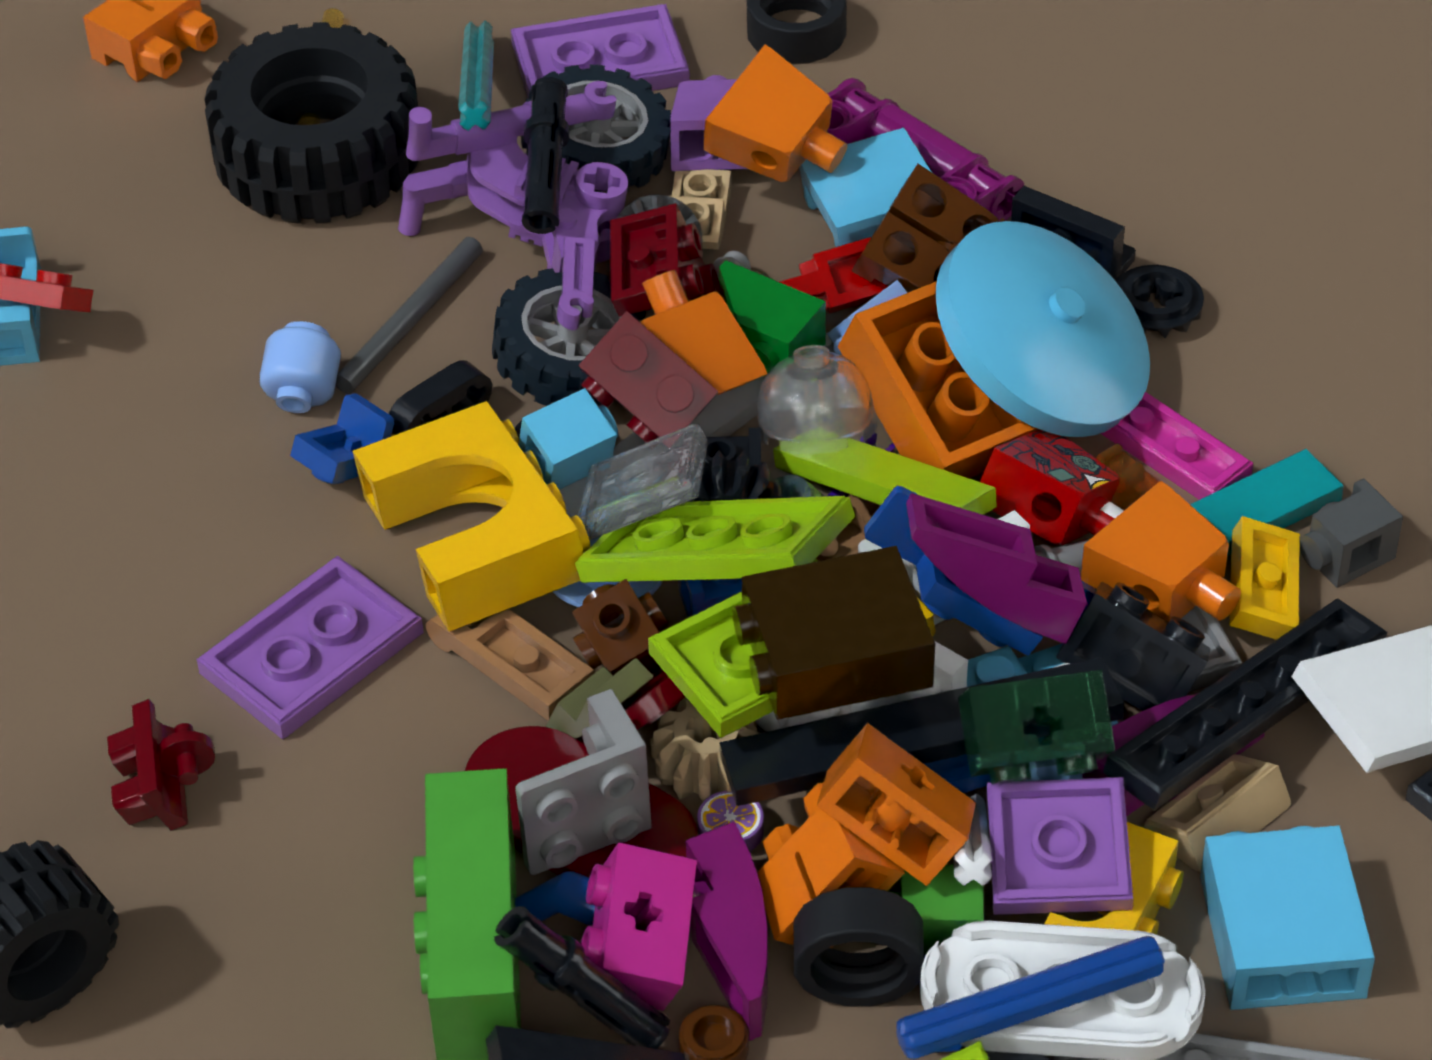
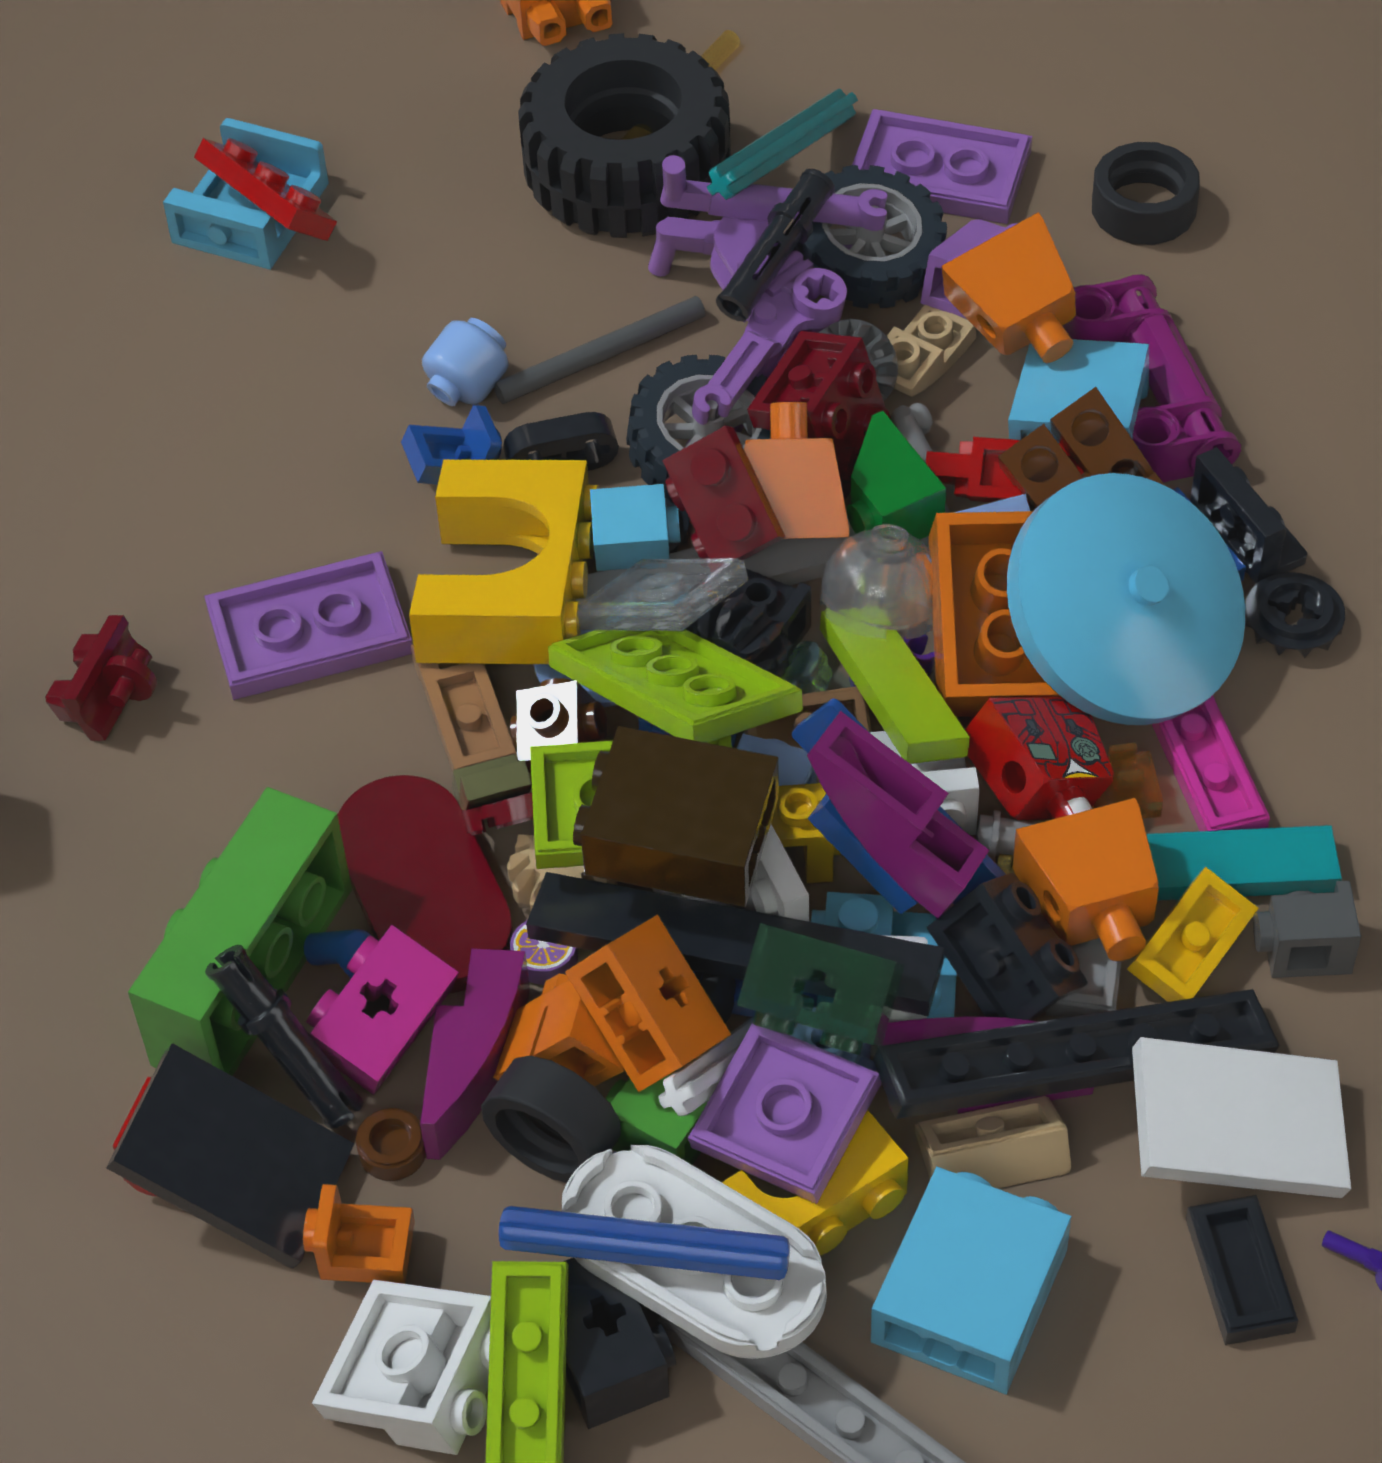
camera: 30 degrees right, 5 degrees up
light grey bracket [515,689,651,875] -> none

